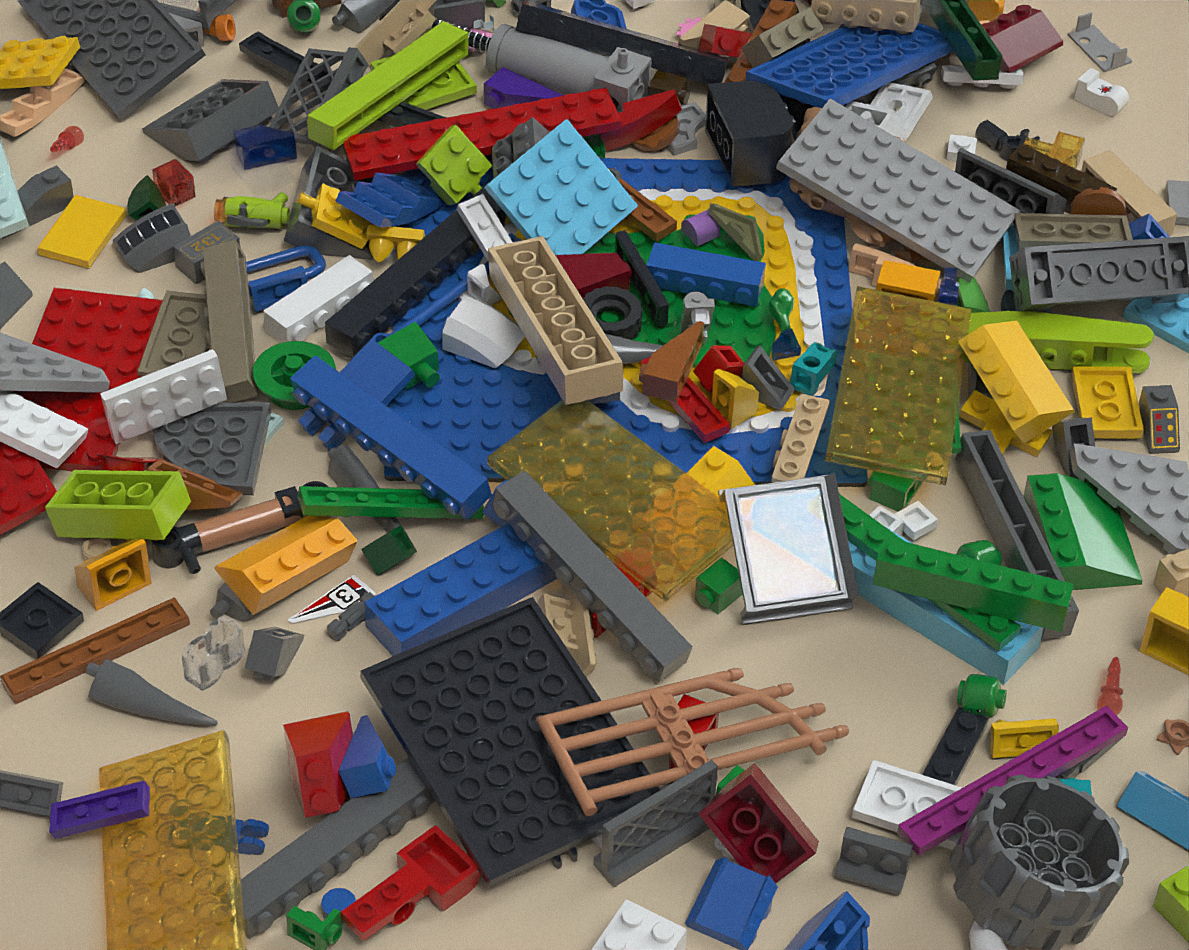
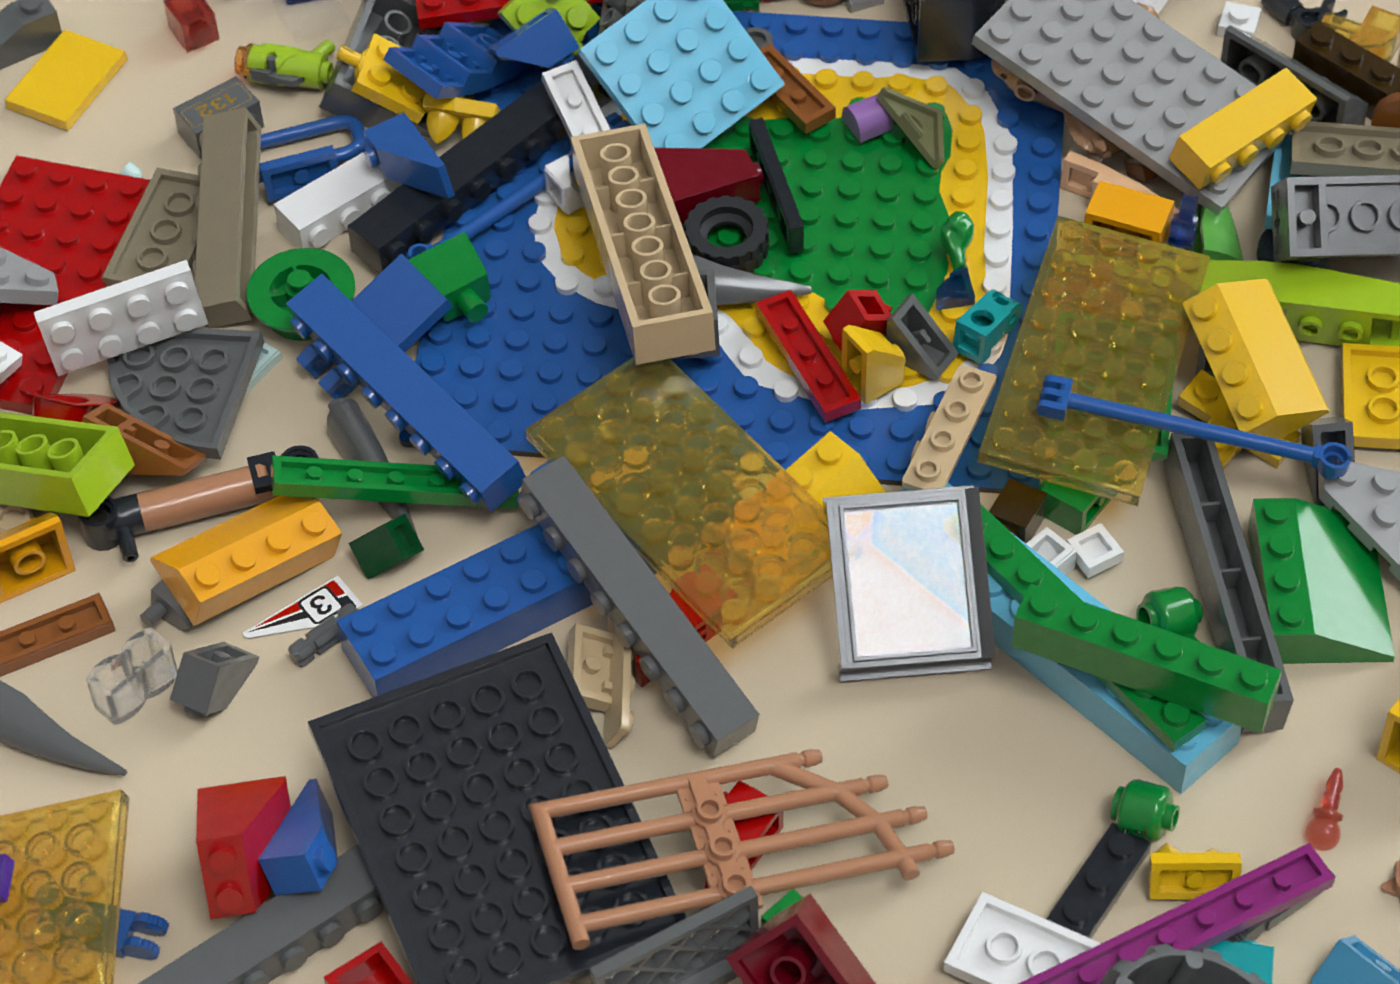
camera: 10 degrees right, 5 degrees up
dark grey slope [113,203,191,273] -> none
dark green brick [127,175,166,221] -> none
white slope [442,295,525,368] -> none
dark orange slope [639,321,704,403] -> none
blue brick [647,242,766,307] -> none
light grey hips [680,292,715,343] -> none
green brick [695,557,742,615] -> none
none -> blue slope [363,113,455,198]
none -> blue slope [488,8,580,68]
none -> dark brown brick [989,478,1047,543]
none -> blue hinge [1036,375,1352,480]
none -> yellow brick [1168,68,1317,190]

